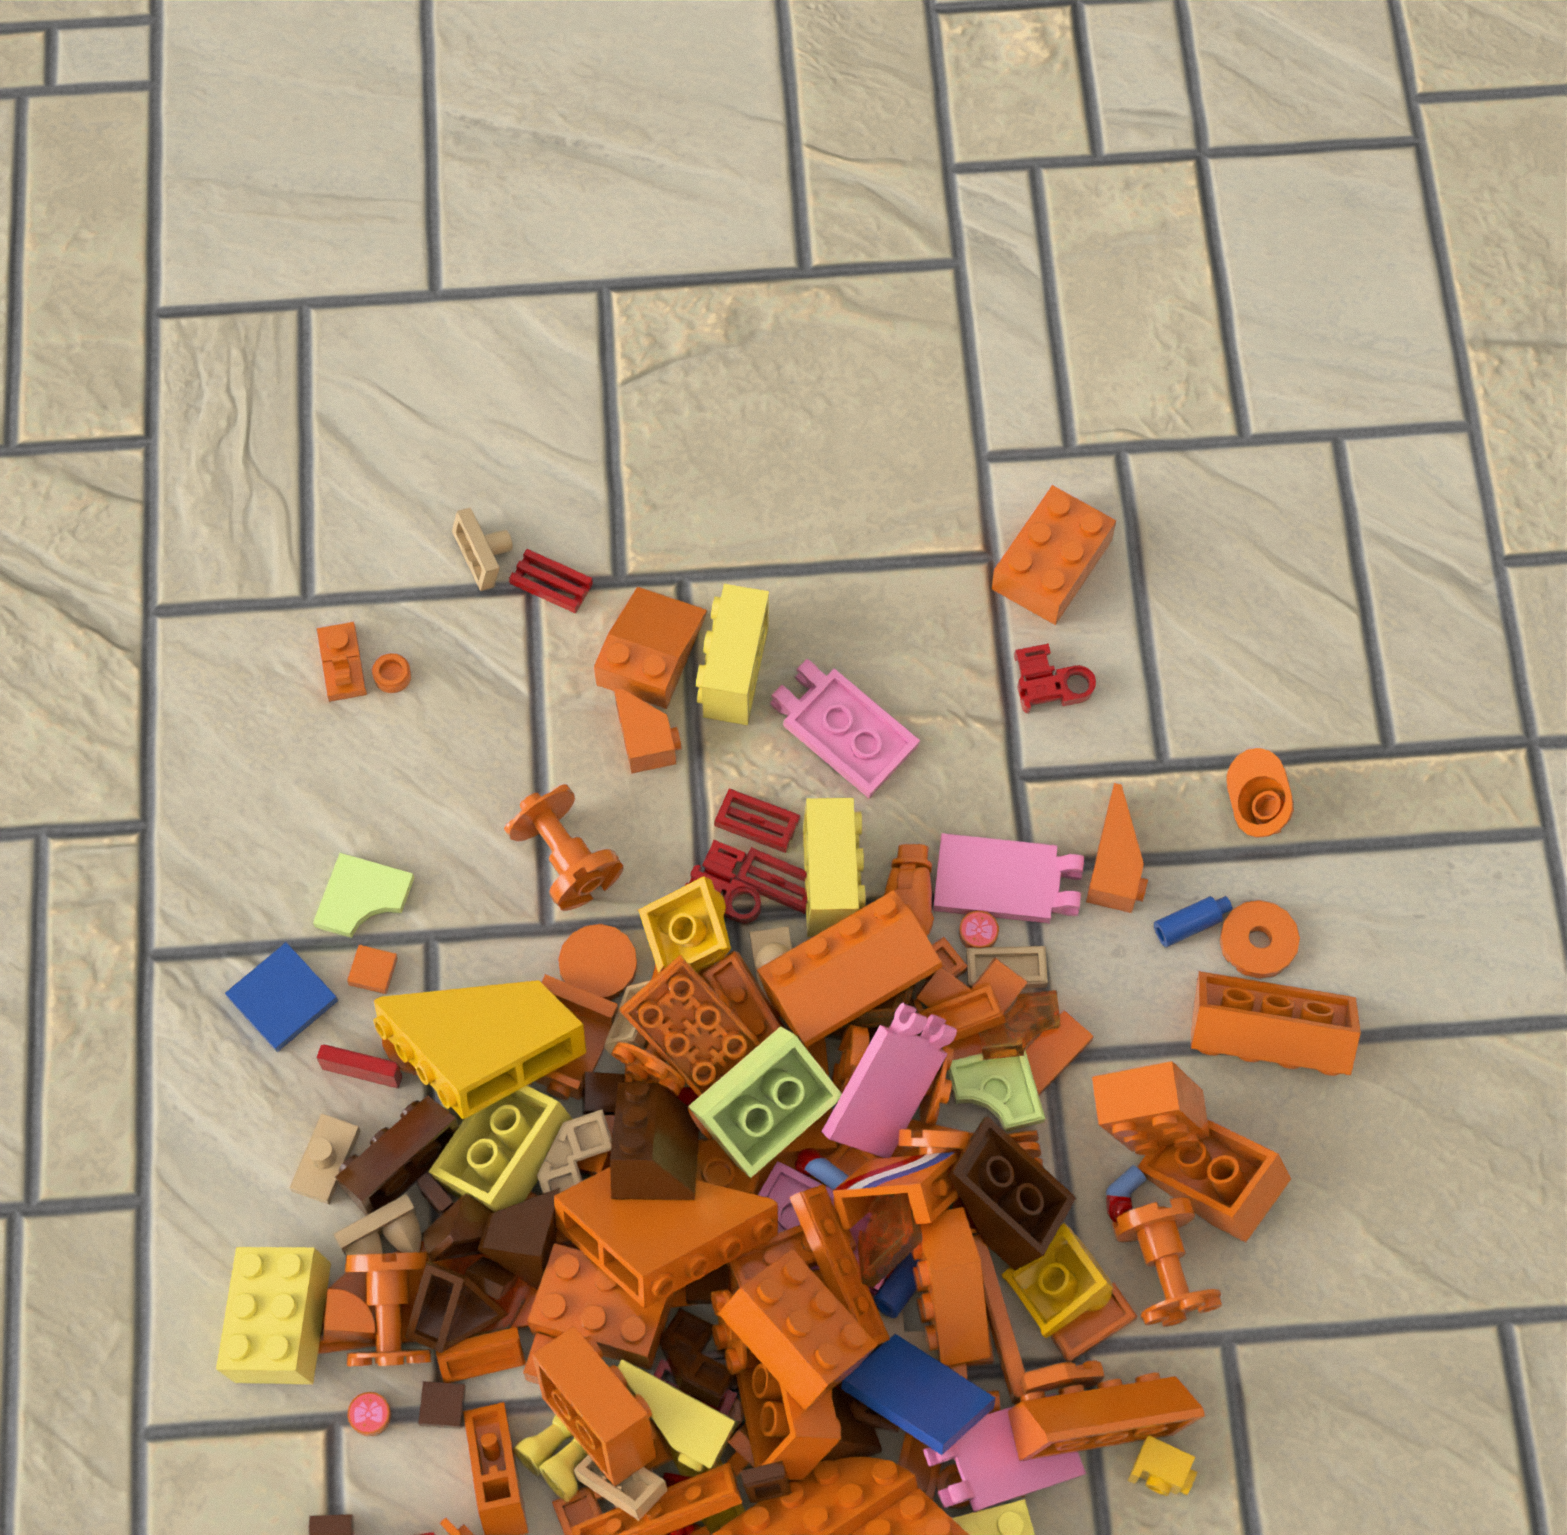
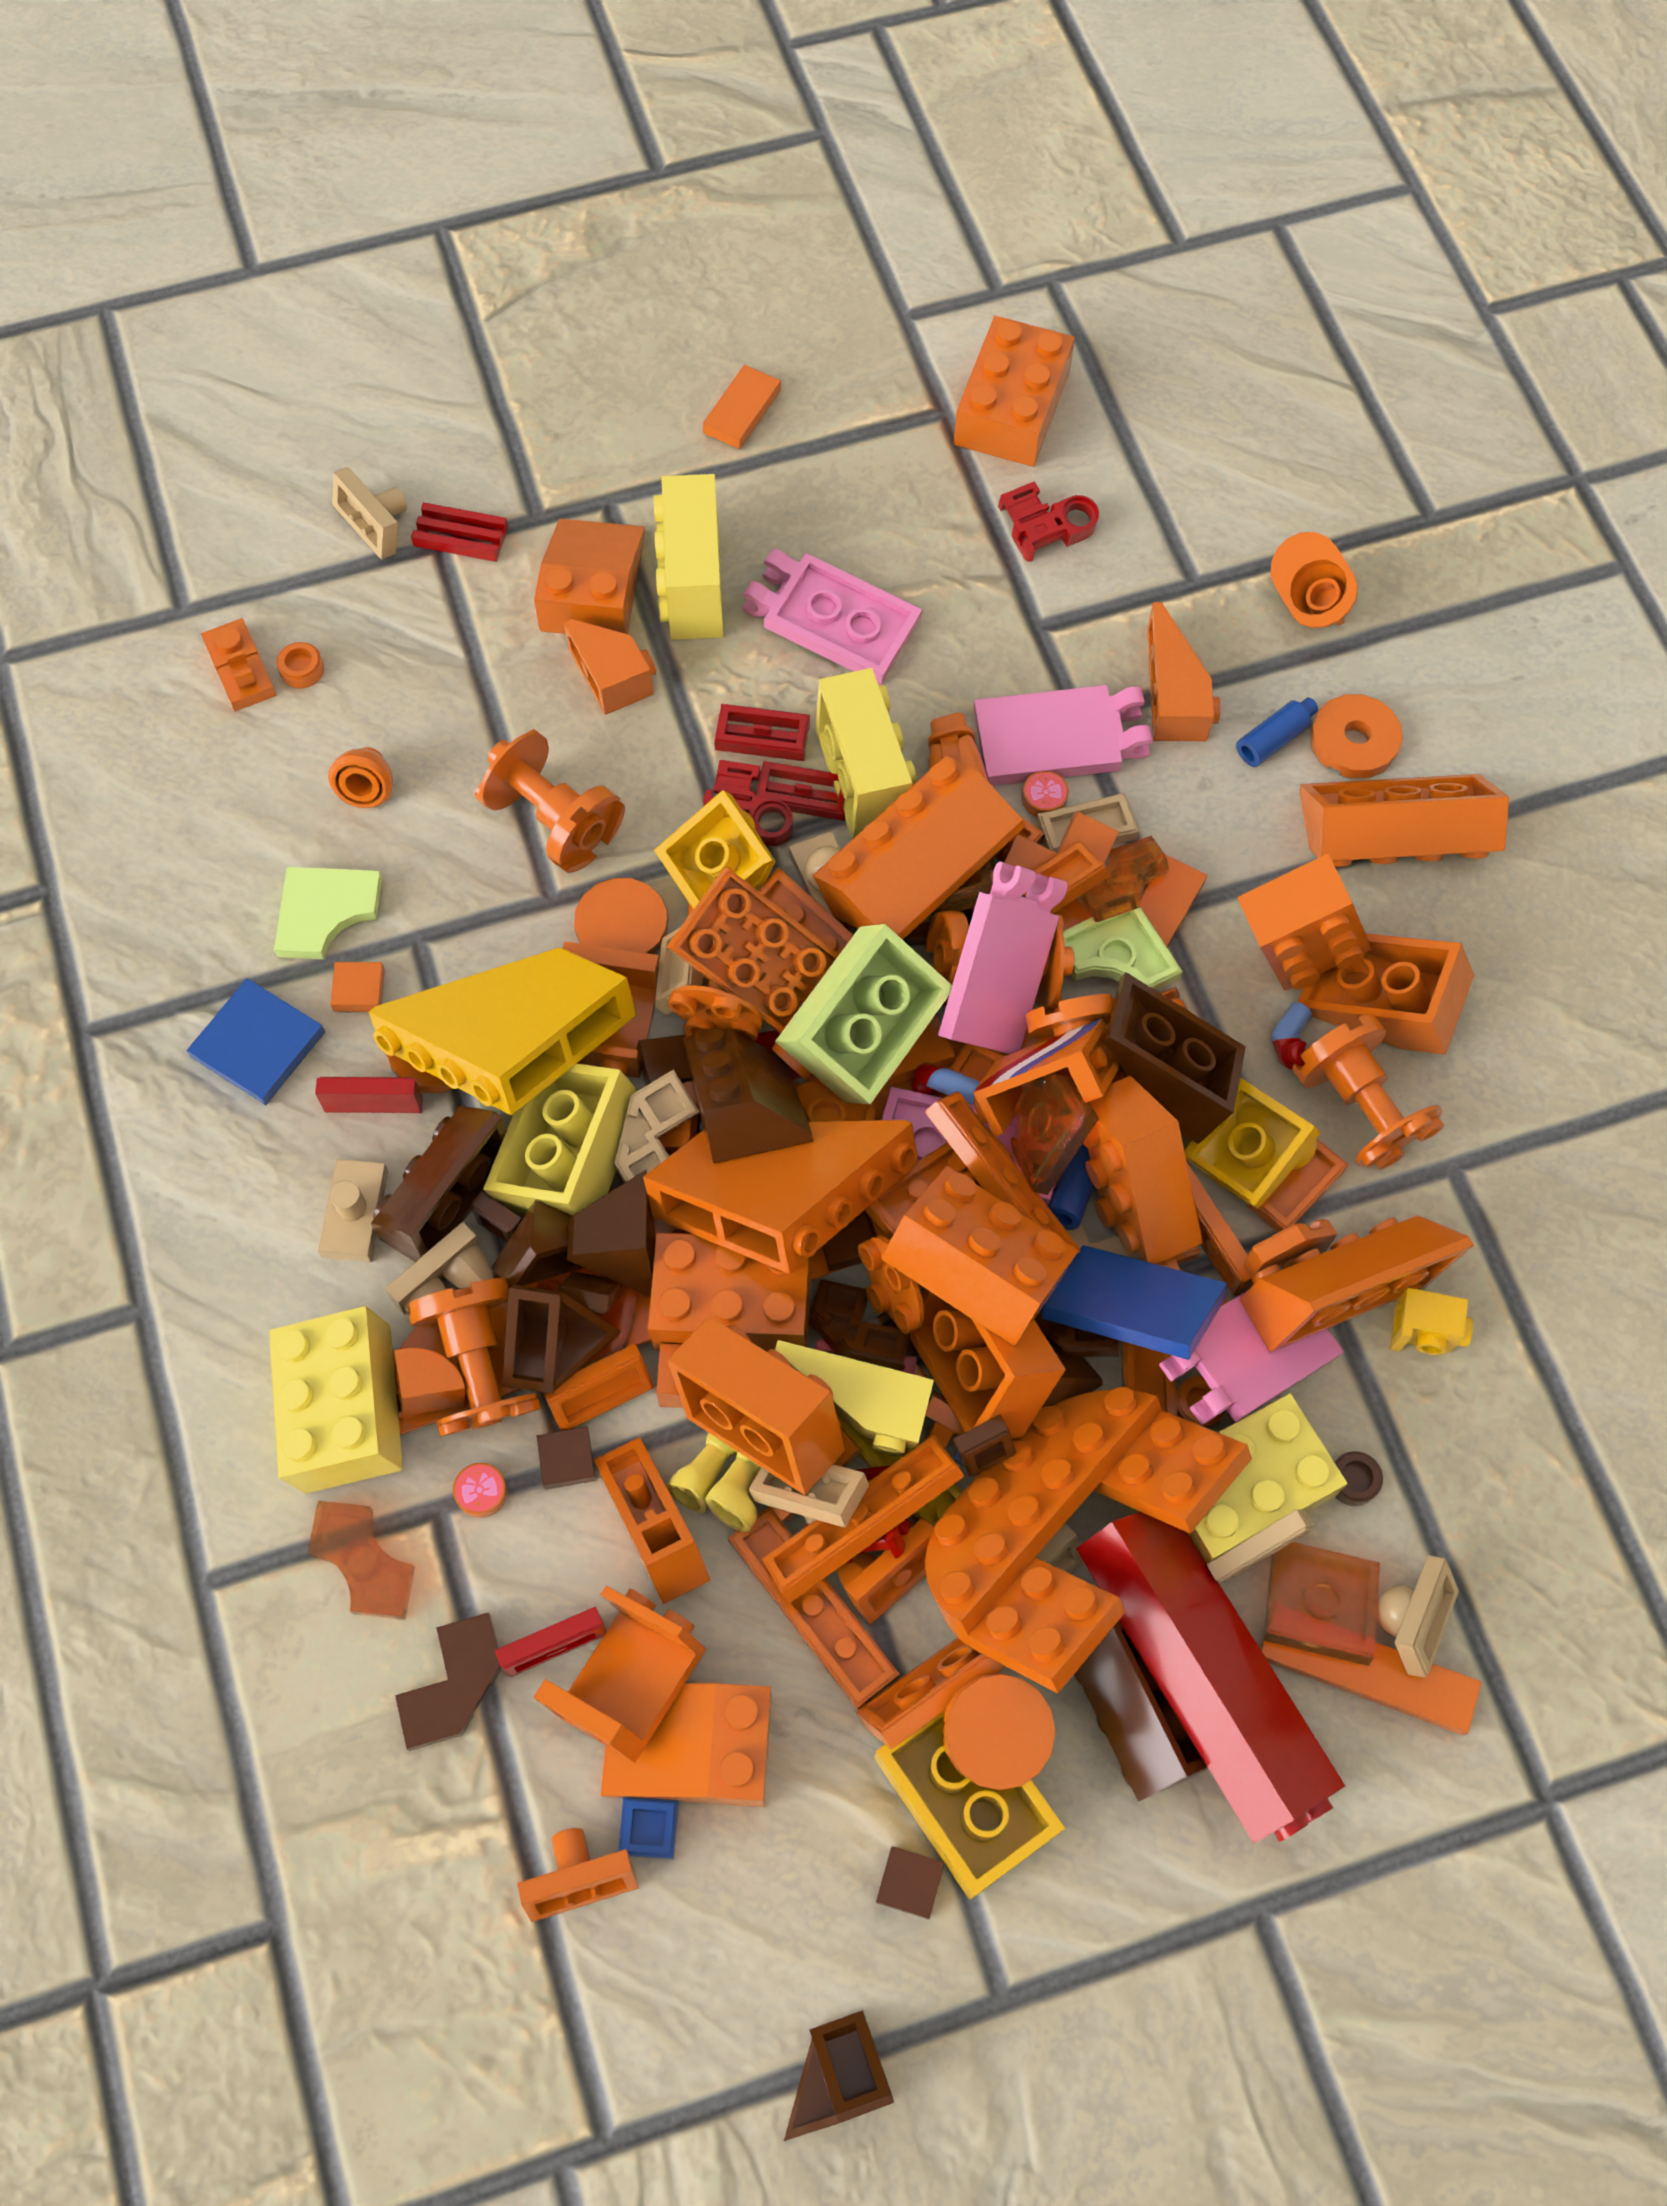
camera: 15 degrees left, 0 degrees up
none -> clear orange tile [308,1501,415,1620]
none -> orange brick [328,747,393,808]
none -> orange tile [703,365,781,449]

